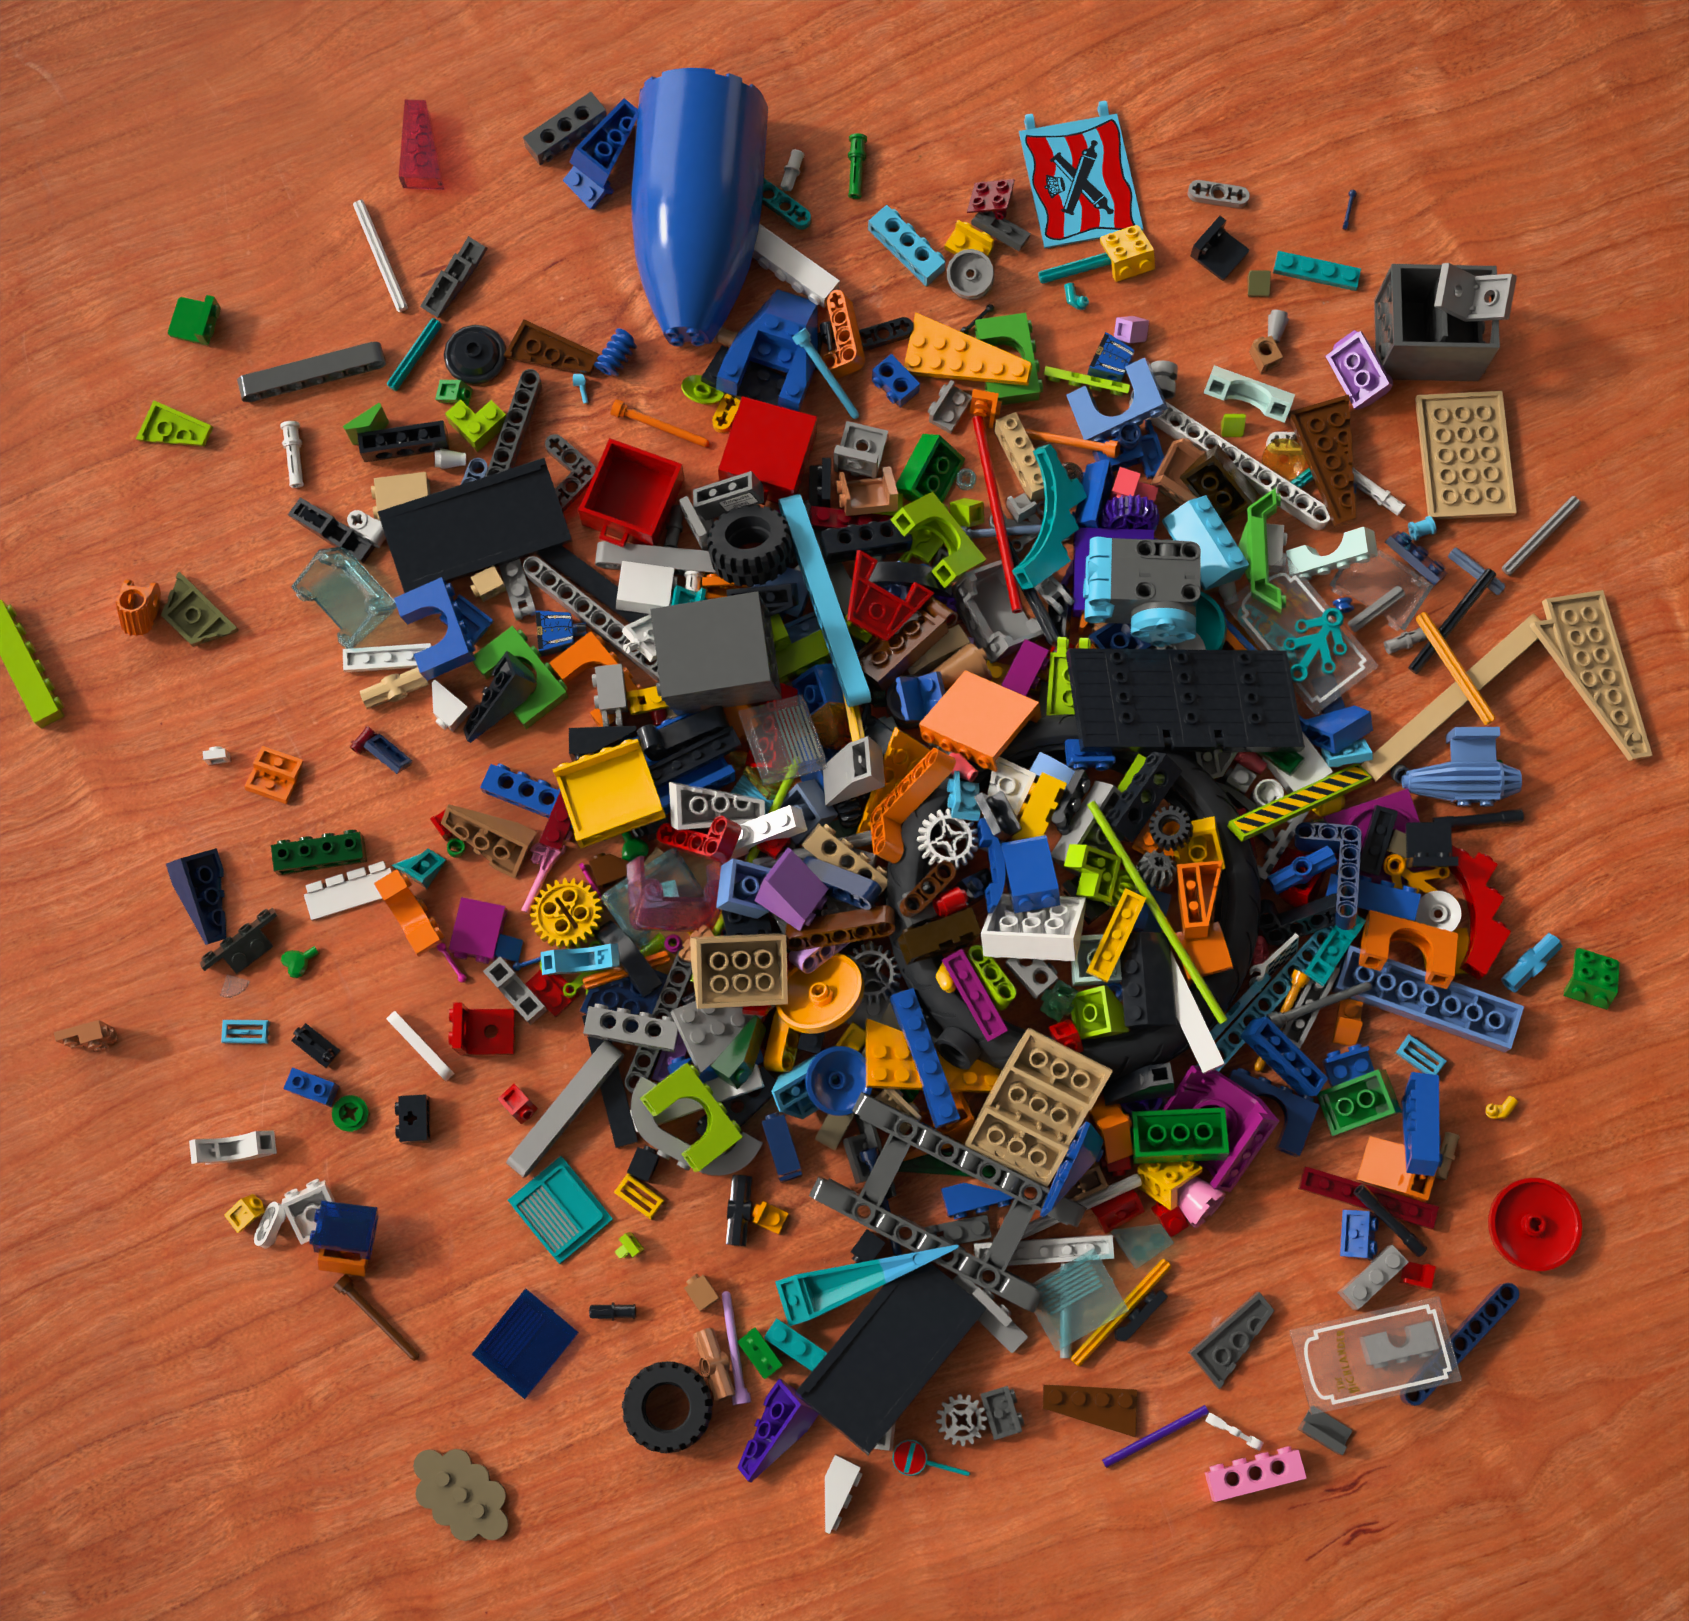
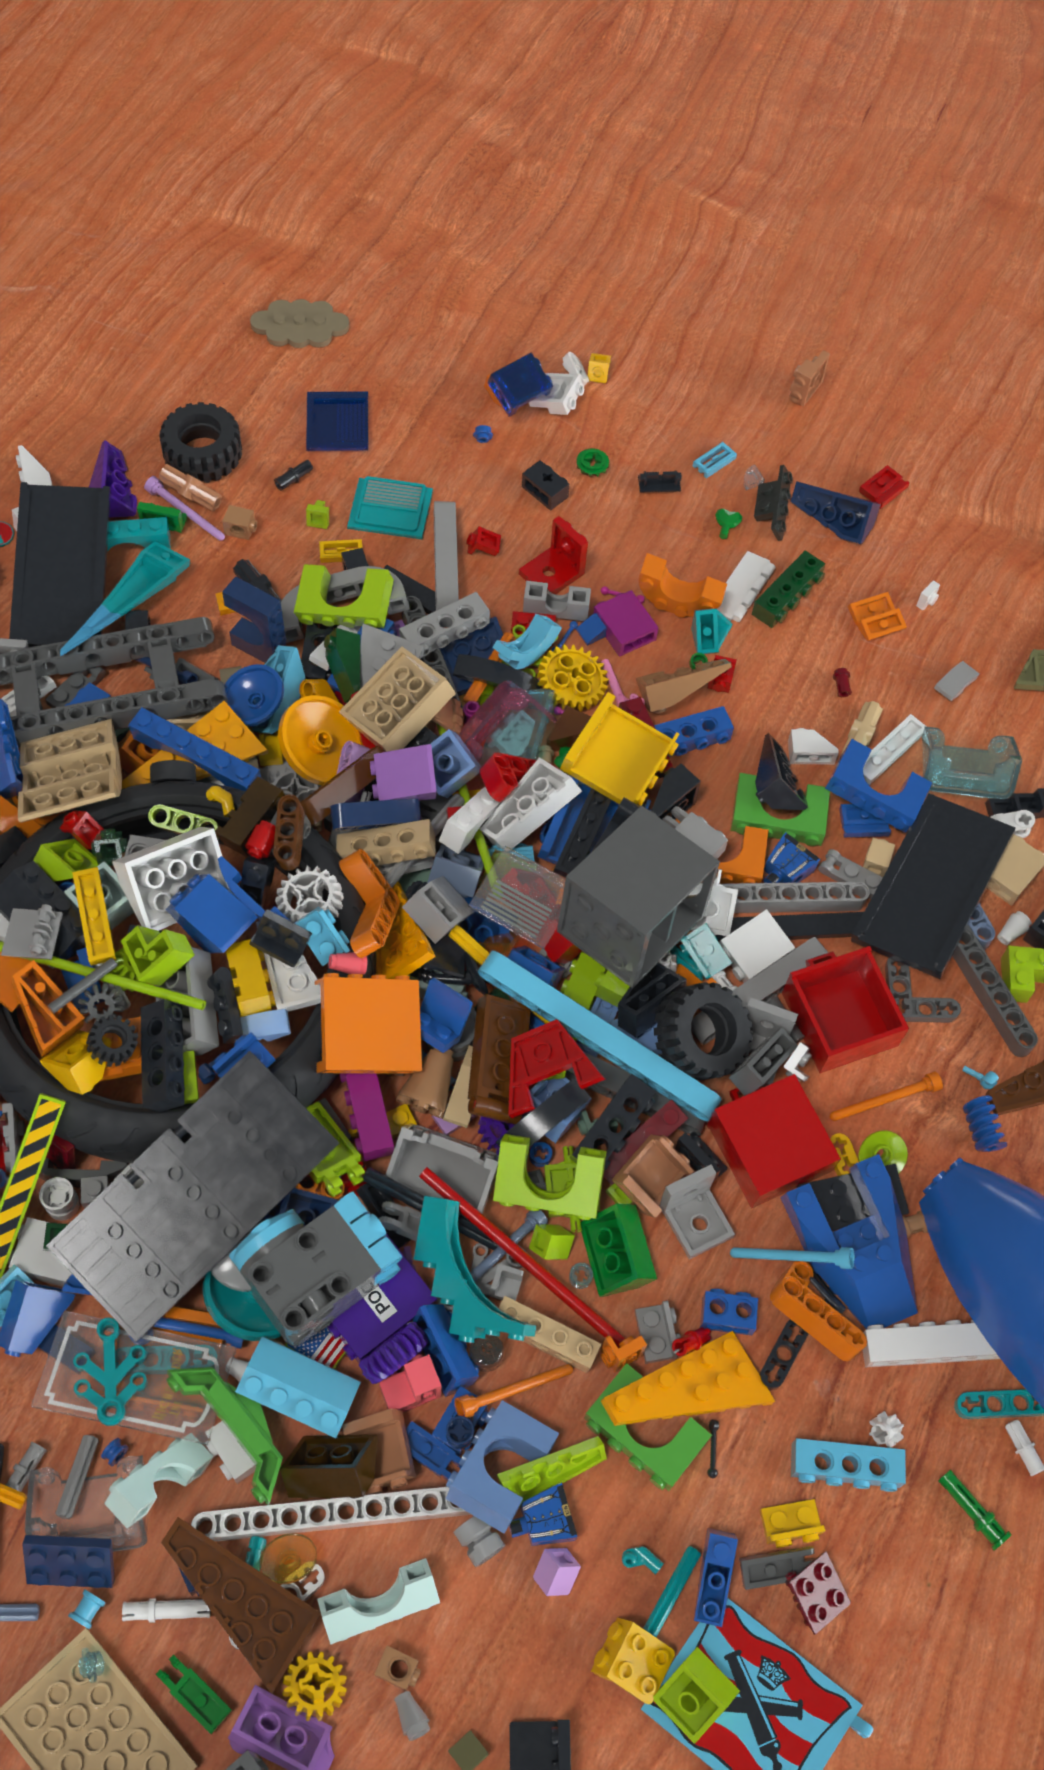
camera: 135 degrees right, 15 degrees down
white arch [189,1131,277,1165] -> none
blue brick [283,1067,339,1107] -> none
reddish brown piece [333,1274,419,1361] -> none
dark blue plate [364,734,412,774] -> none
white beam [386,1011,455,1081] -> none
magenta plate [942,949,1008,1042] -> none
light grey wheel [947,249,994,300] -> none
lime slope [1221,414,1246,437] -> none
none -> light grey hinge [1,904,63,960]
none -> dark grey bar [47,958,118,1014]
none -> clear light blue plate [78,1648,104,1683]
none -> green hinge [155,1654,233,1735]
none -> dark blue hand [198,1052,224,1084]
none -> yellow gear [283,1651,347,1721]
none -> blue plate [473,425,493,443]
none -> lime slope [653,1647,740,1744]
none -> red axle [672,1327,711,1356]
none -> blue slope [694,1528,738,1627]
none -> bracket [784,1042,812,1082]
none -> red plate [859,465,910,509]
none -> white gear [869,1411,904,1448]
none -> light grey slope [934,661,980,701]

